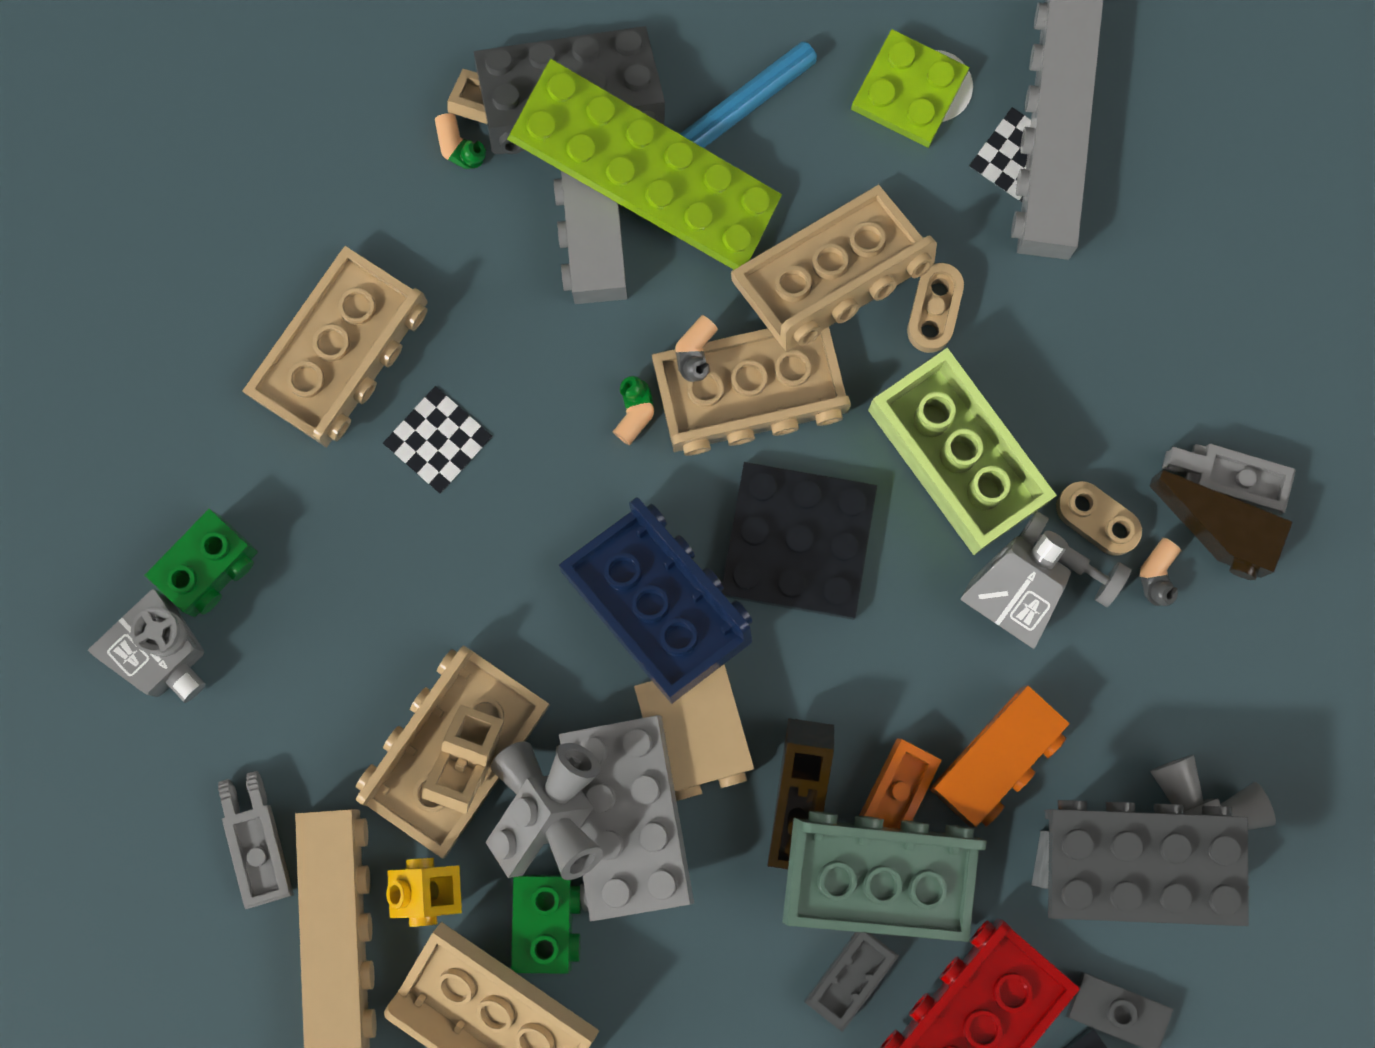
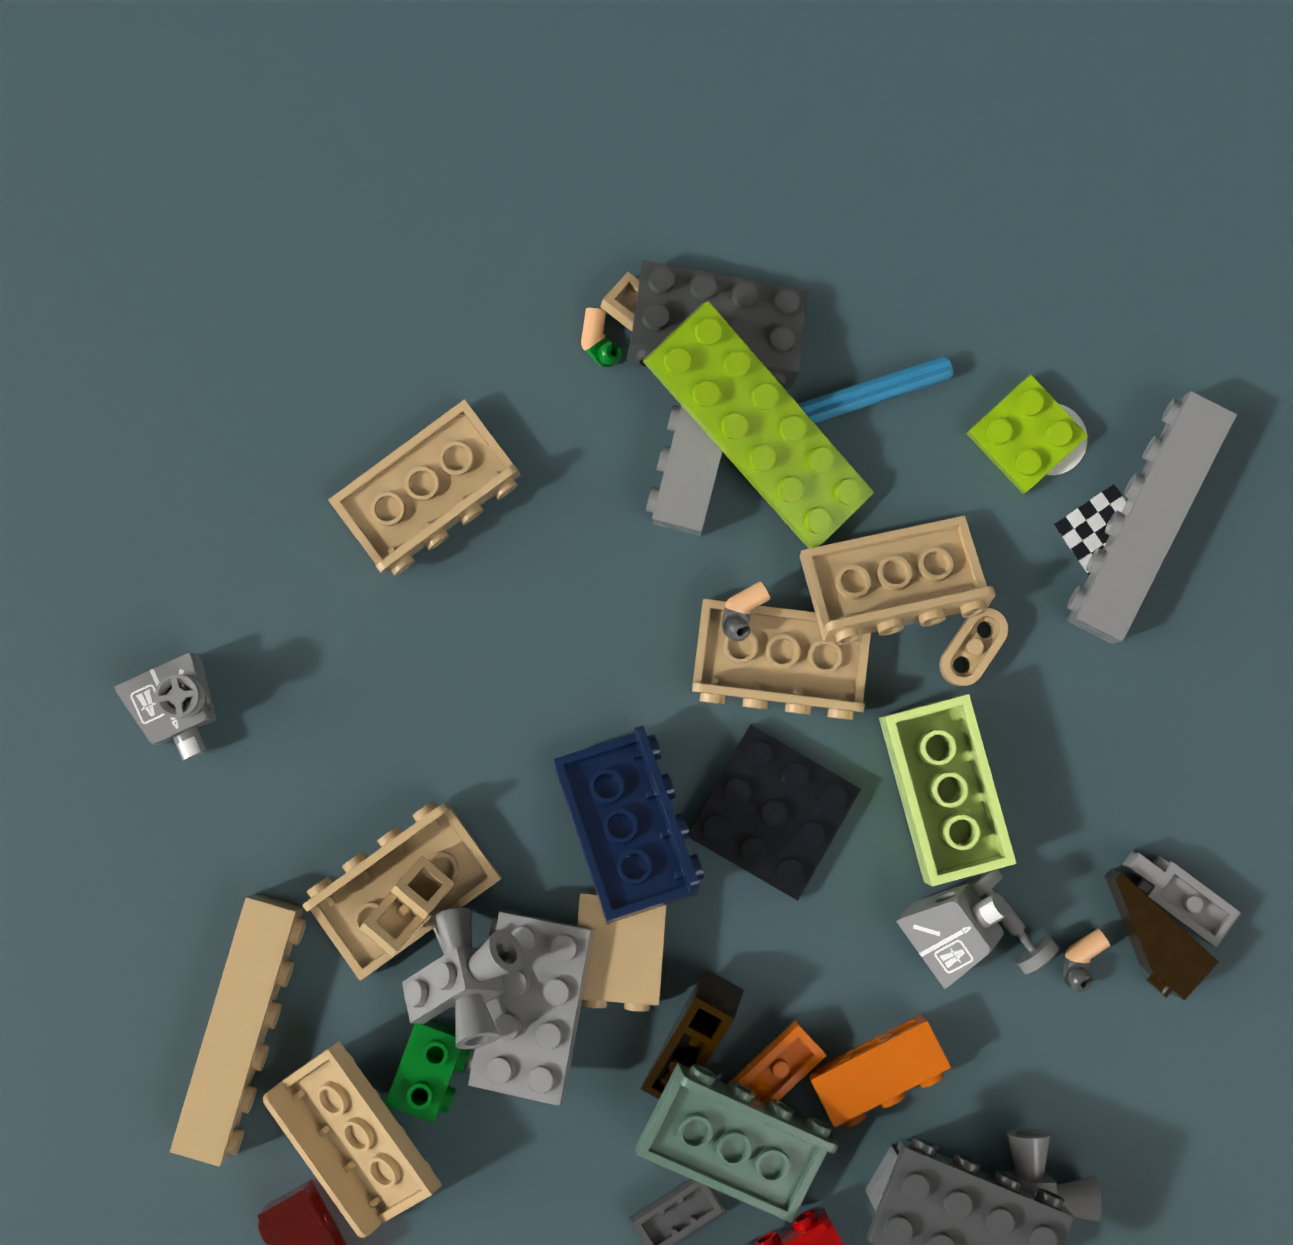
camera: 20 degrees right, 5 degrees up
green brick [144,509,259,617] -> none
light grey hinge [218,771,294,909] -> none
sticker [383,386,493,494] -> none
yellow brick [386,857,462,927] -> none
arm [613,376,655,446] -> none
tan plate [1056,481,1142,556] -> none

